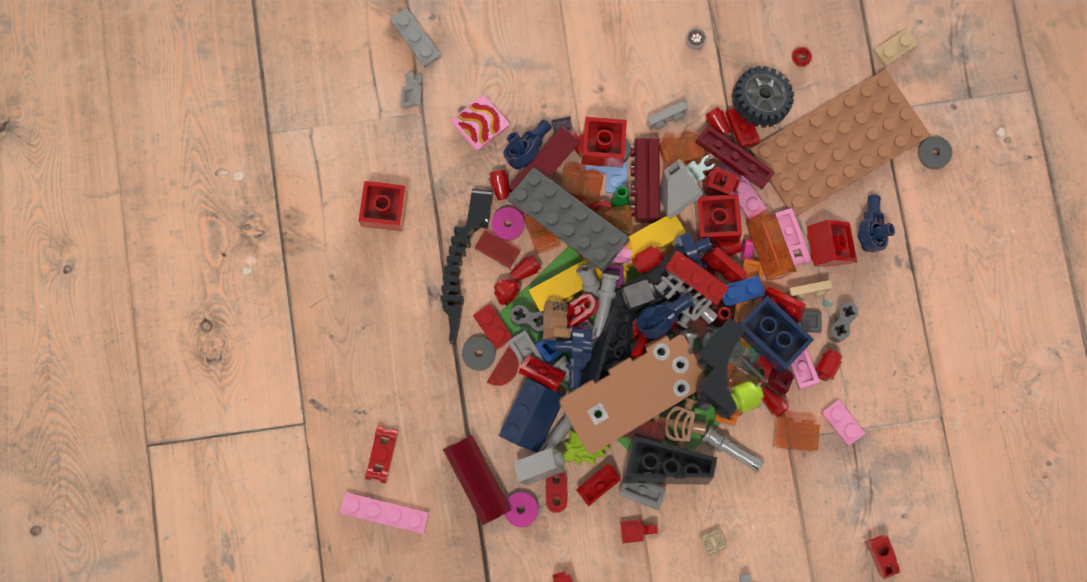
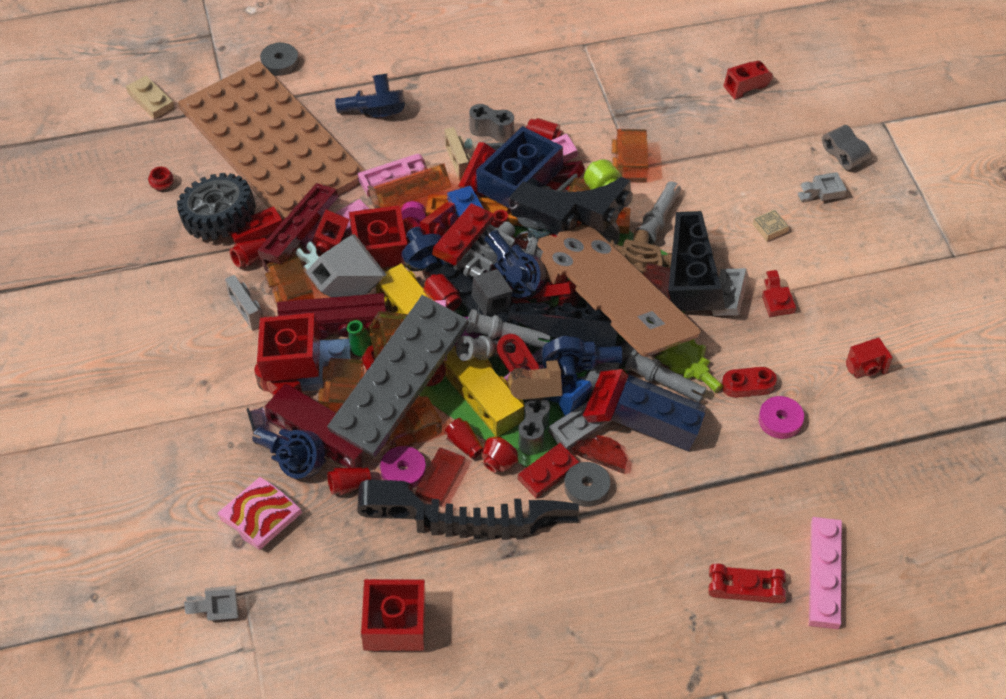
camera: 95 degrees left, 25 degrees down
light grey plate [390,8,441,68] -> none
dark red panel [443,435,511,526] -> none
light grey brick [514,448,565,485] -> none
red plate [576,463,621,507] -> none
tile [686,28,706,50] -> none
red slope [807,220,857,267] -> none
bright pink plate [821,400,865,447] -> none

